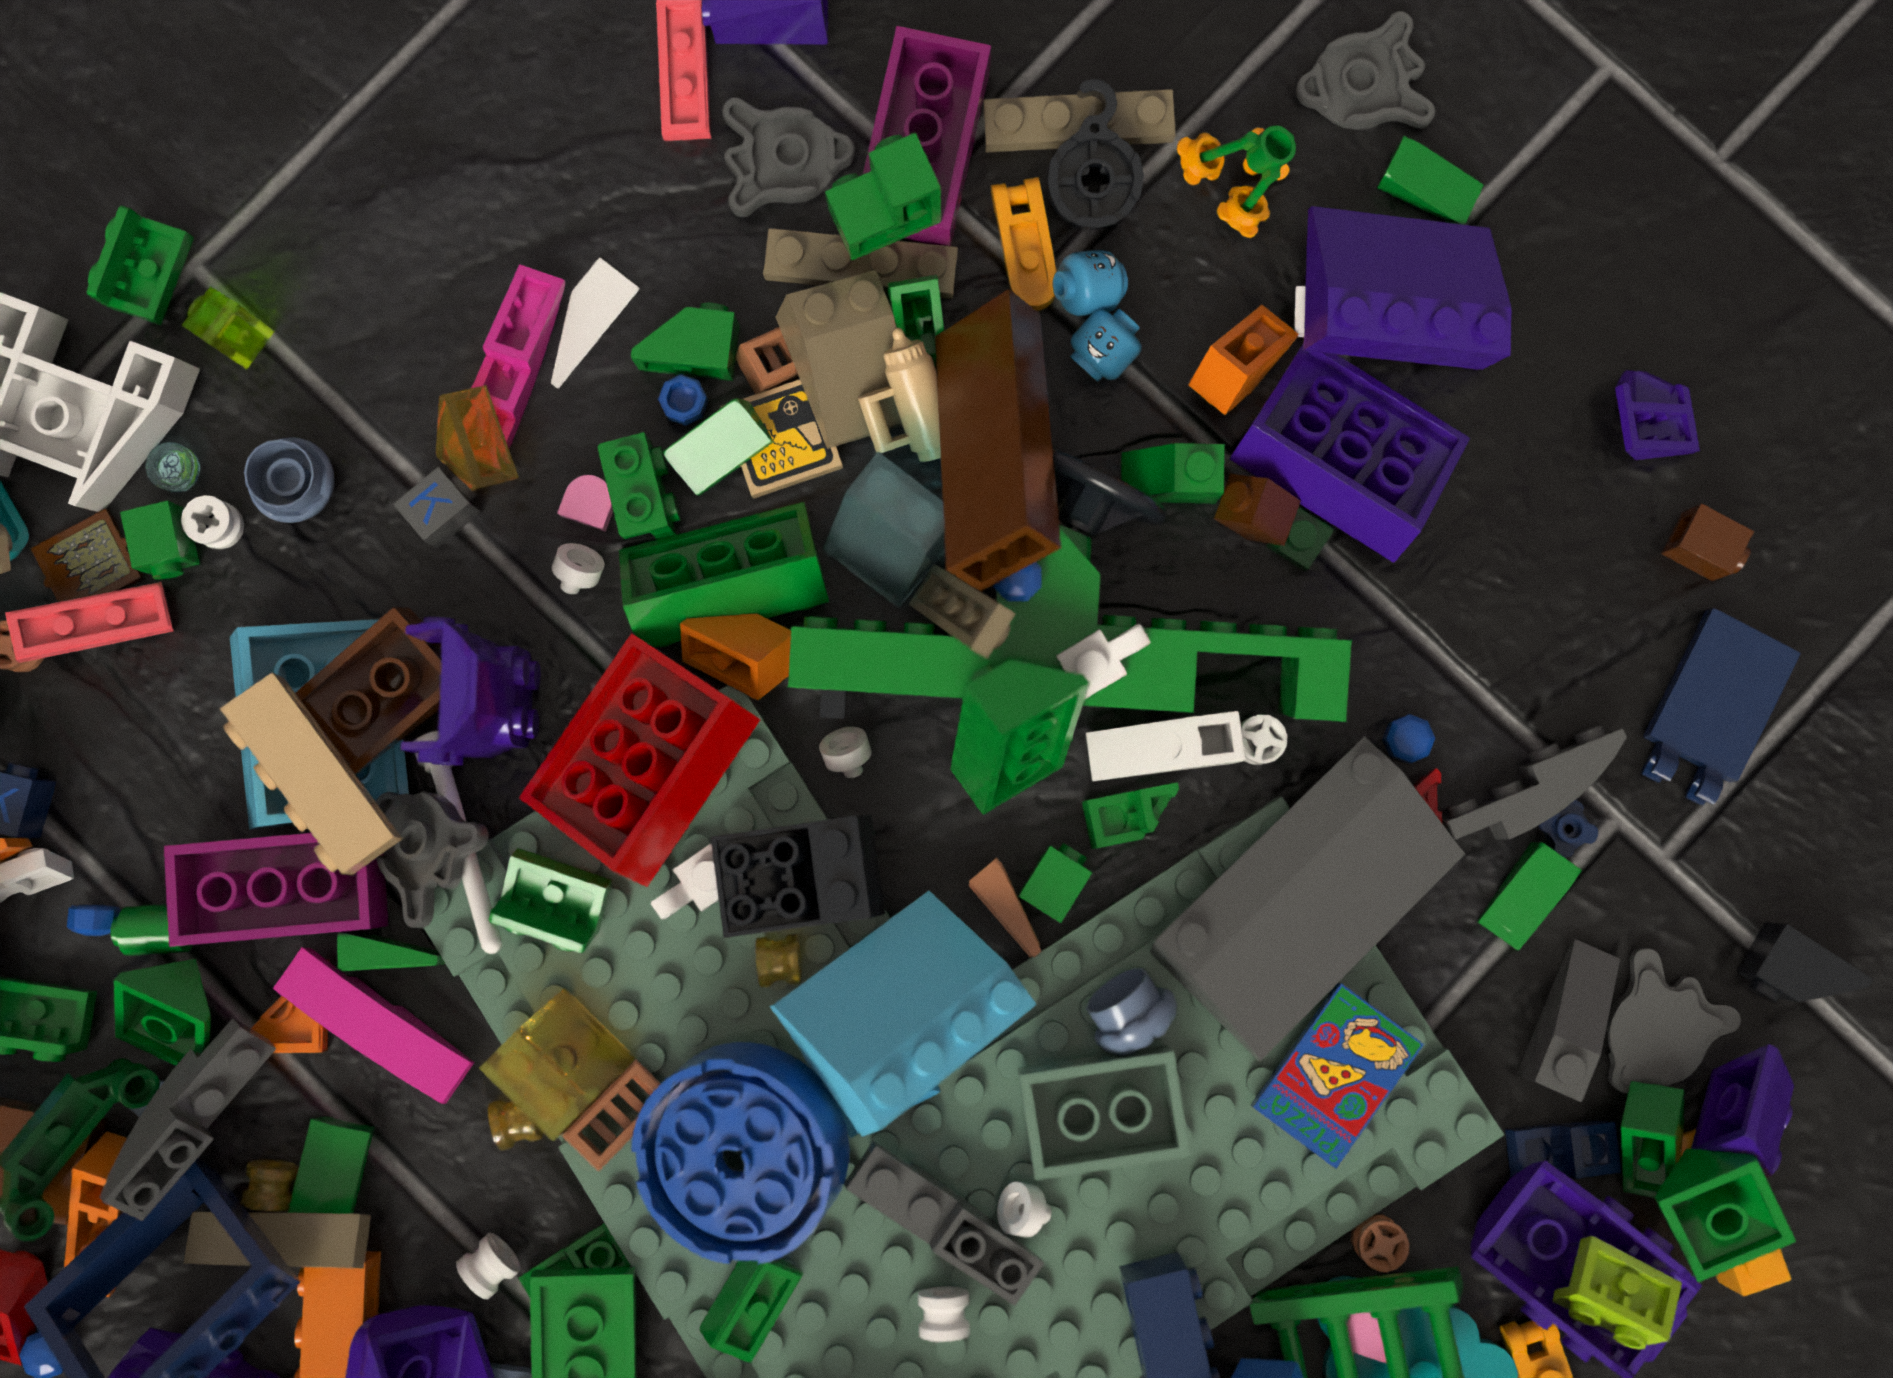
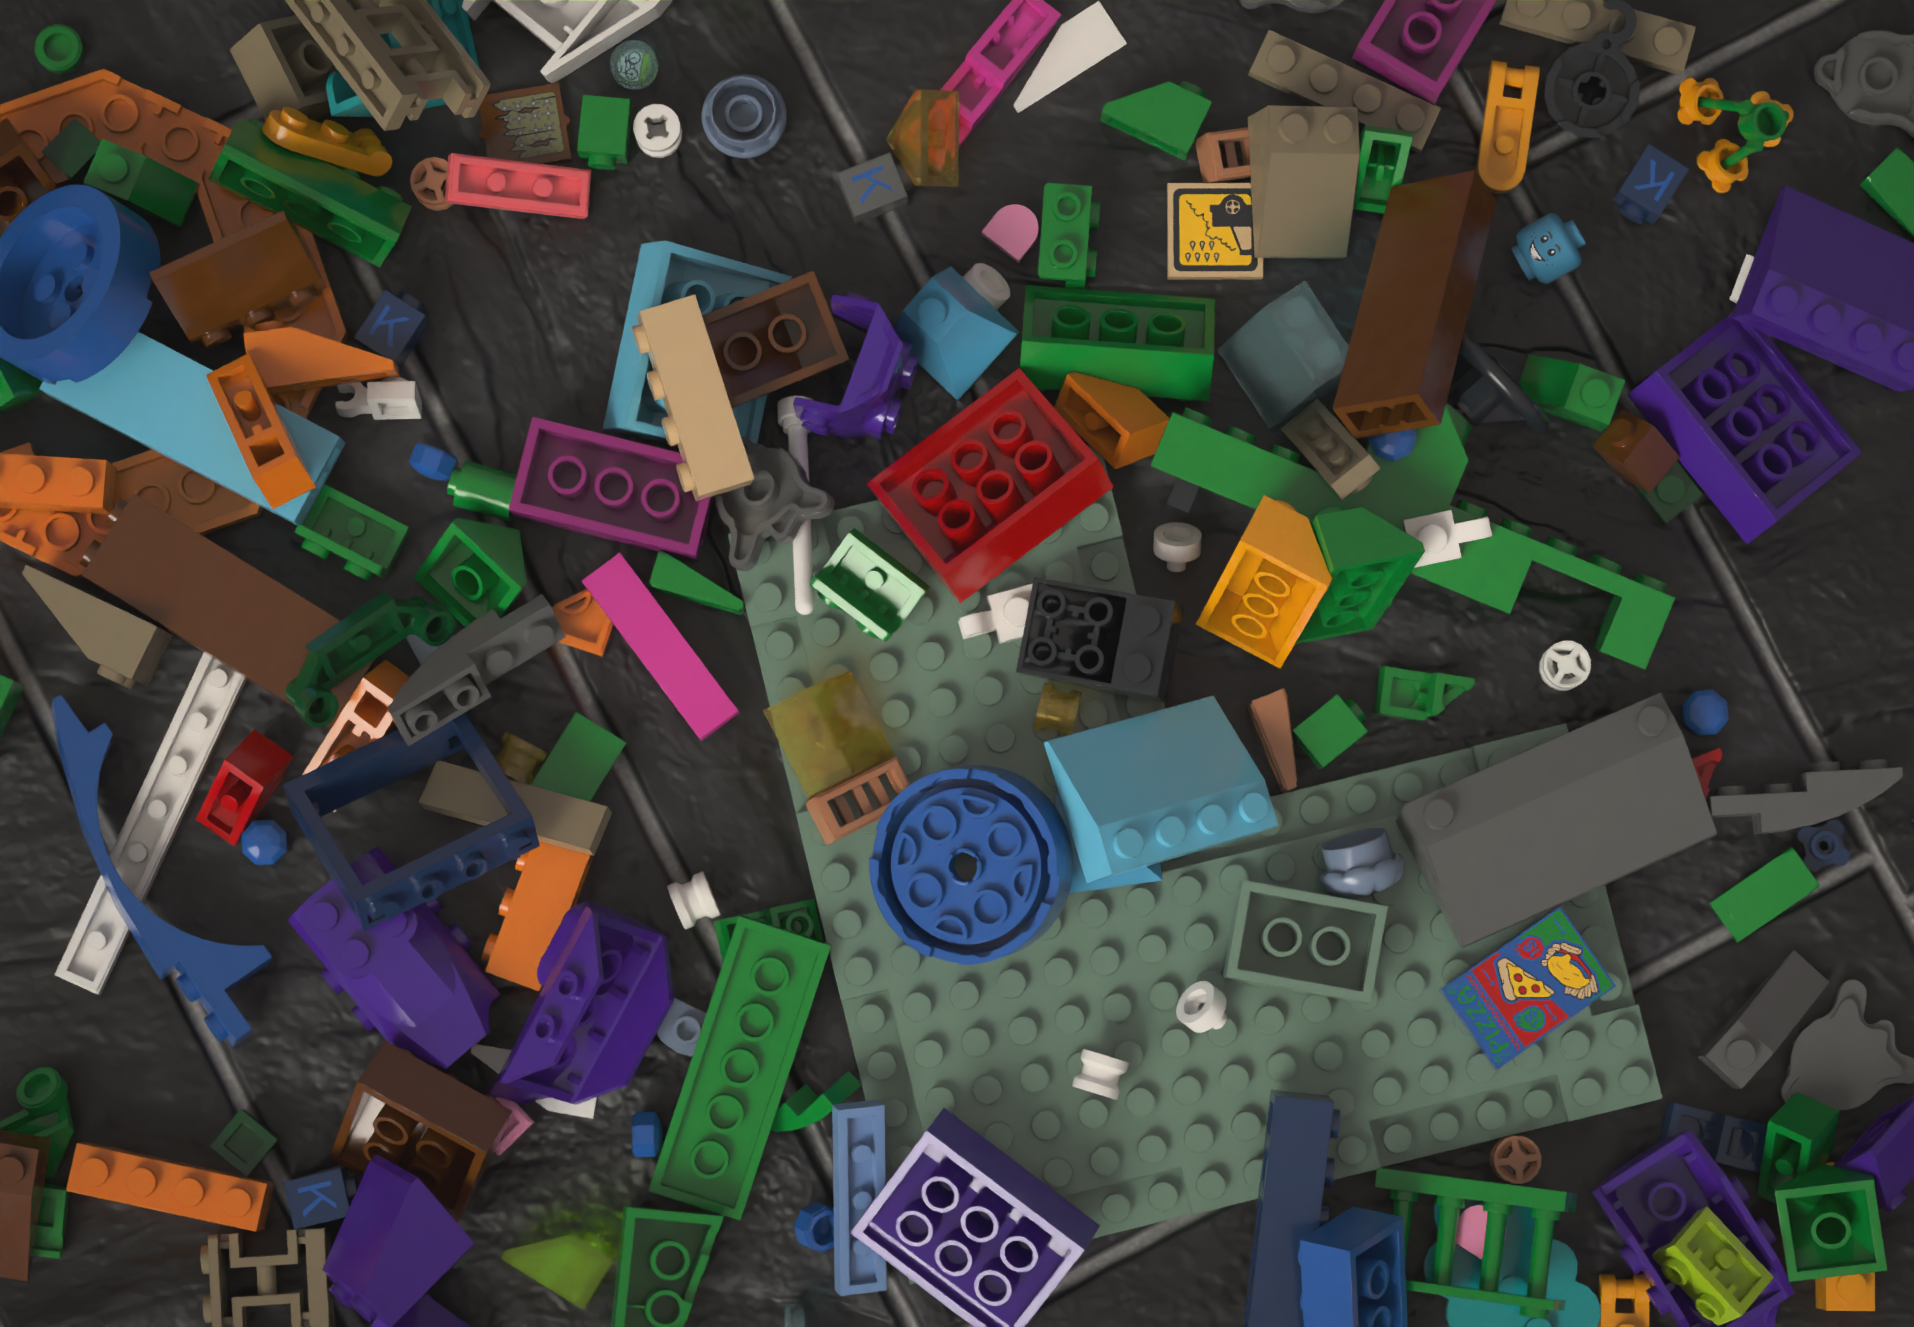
camera: 15 degrees right, 0 degrees up
clear yellow wheel [488,1091,544,1151] -> none
blue tile [658,374,709,426] -> none
slope [662,398,774,496] -> none
green slope [699,1258,804,1363] -> none
green brick [825,133,941,260] -> none
dark grey slope [844,1140,1044,1306] -> none
tan piece [858,328,941,462] -> none
dark azure head [1053,250,1128,316] -> none
white slope [1086,711,1245,781] -> none
orange slope [1188,305,1299,415] -> none
none -> dark azure slope [893,267,1019,401]
none -> light orange slope [1196,495,1332,669]
none -> dark blue brick [1612,144,1689,225]

